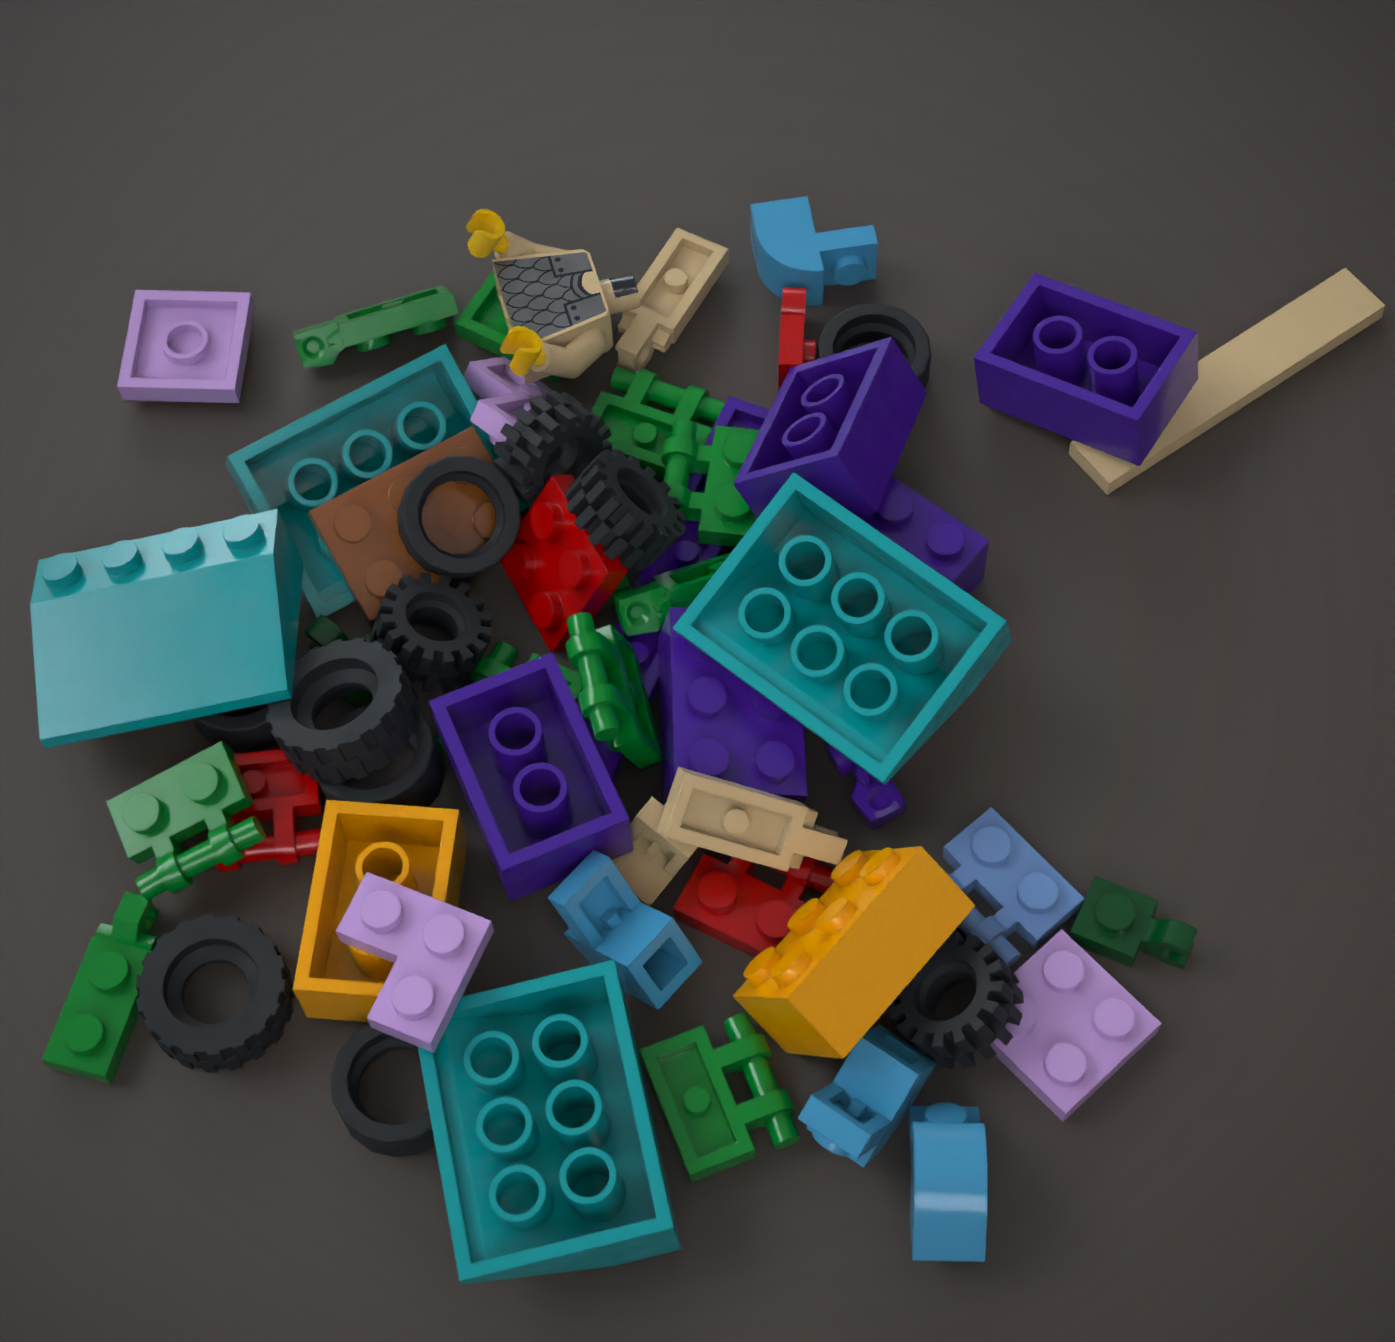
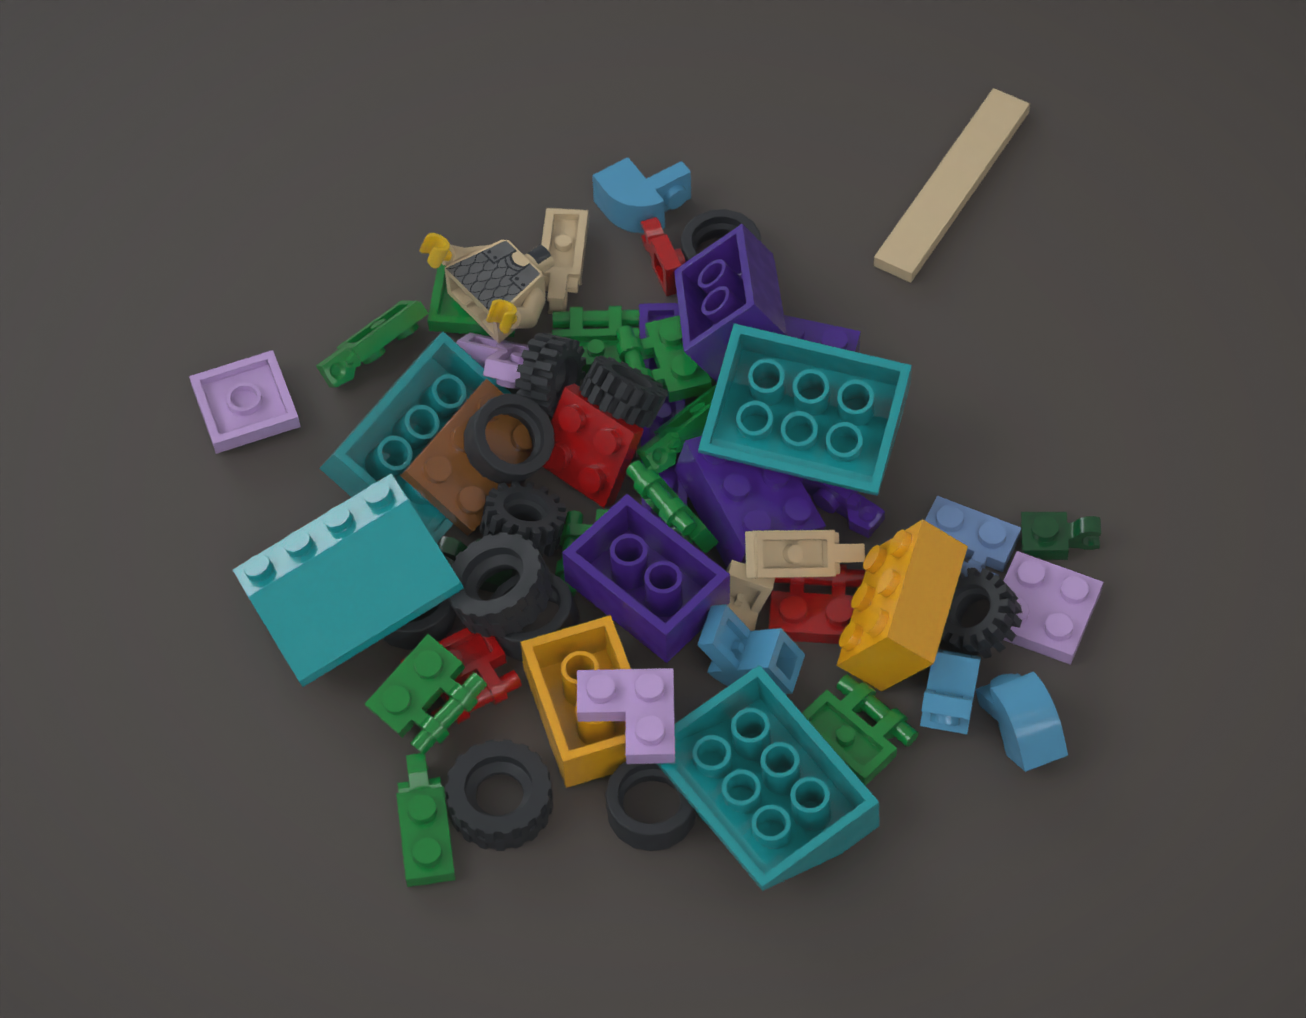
camera: 25 degrees left, 5 degrees down
dark purple brick [974,272,1198,466] -> none

